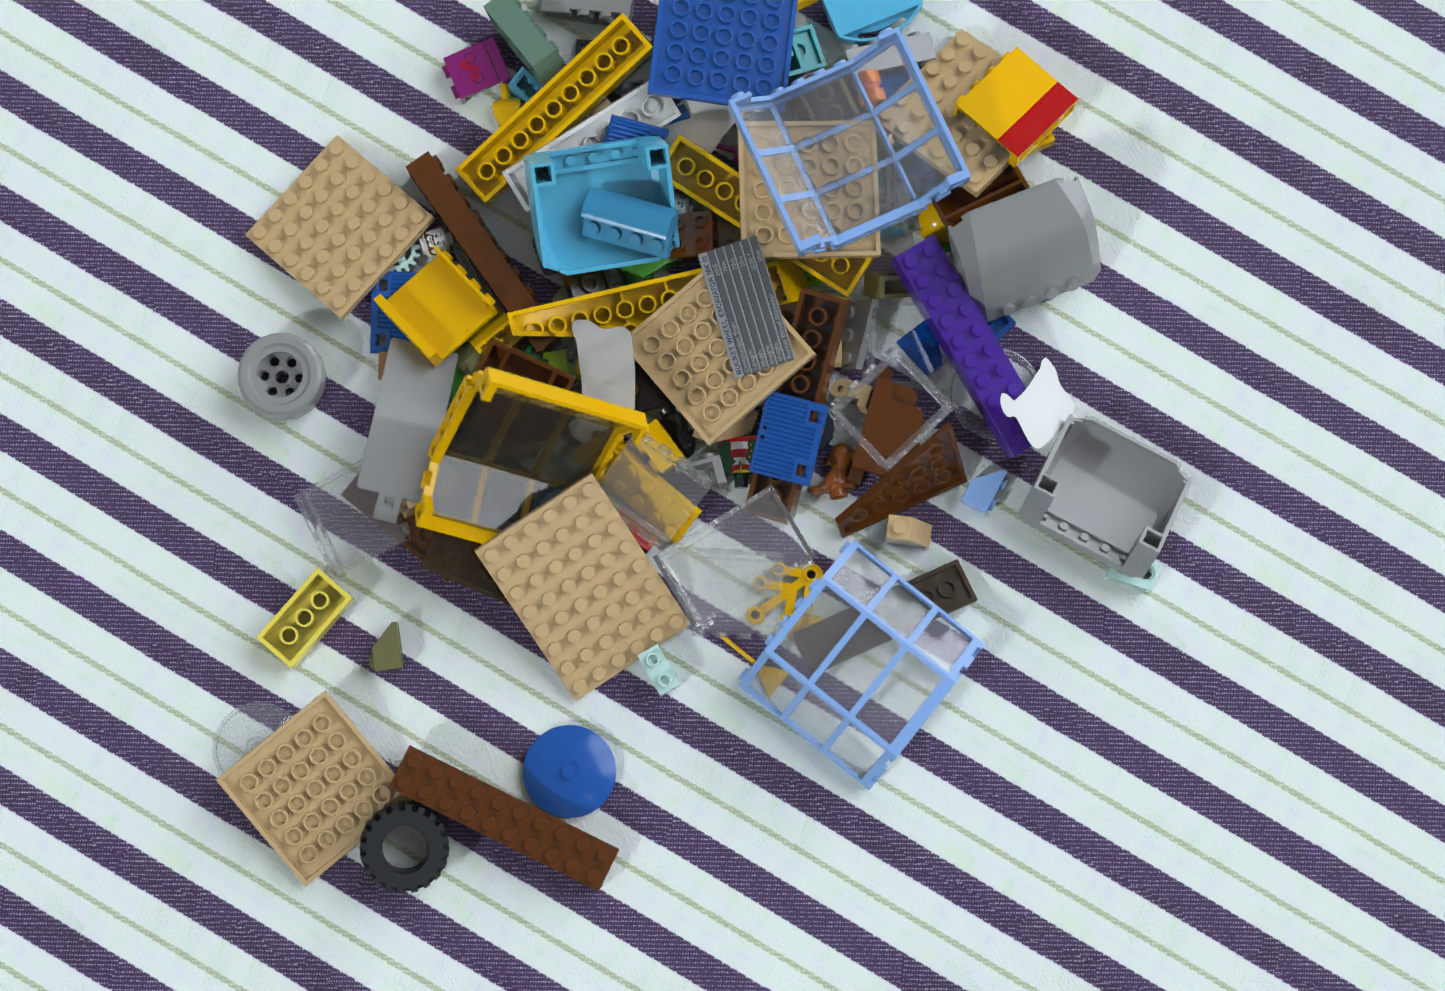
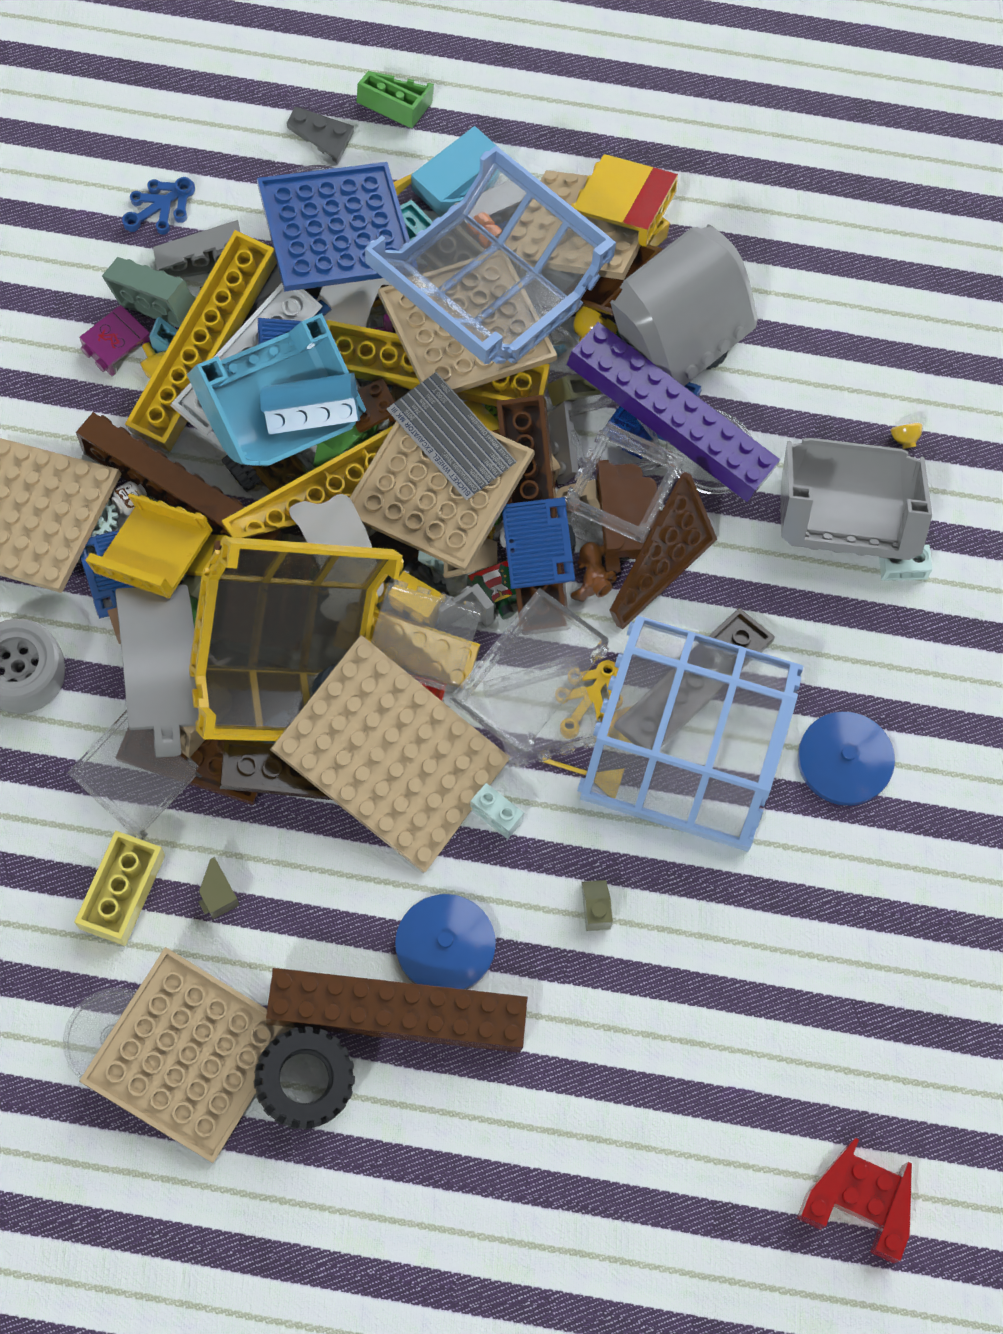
camera: 25 degrees left, 15 degrees down
tan slope [884,514,932,548] -> none
light blue slope [960,470,1008,515] -> none
white sticker [1000,358,1075,449] -> none
none -> olive slope [581,880,613,931]
none -> blue dish [797,712,895,806]
none -> yellow brick [891,423,923,449]

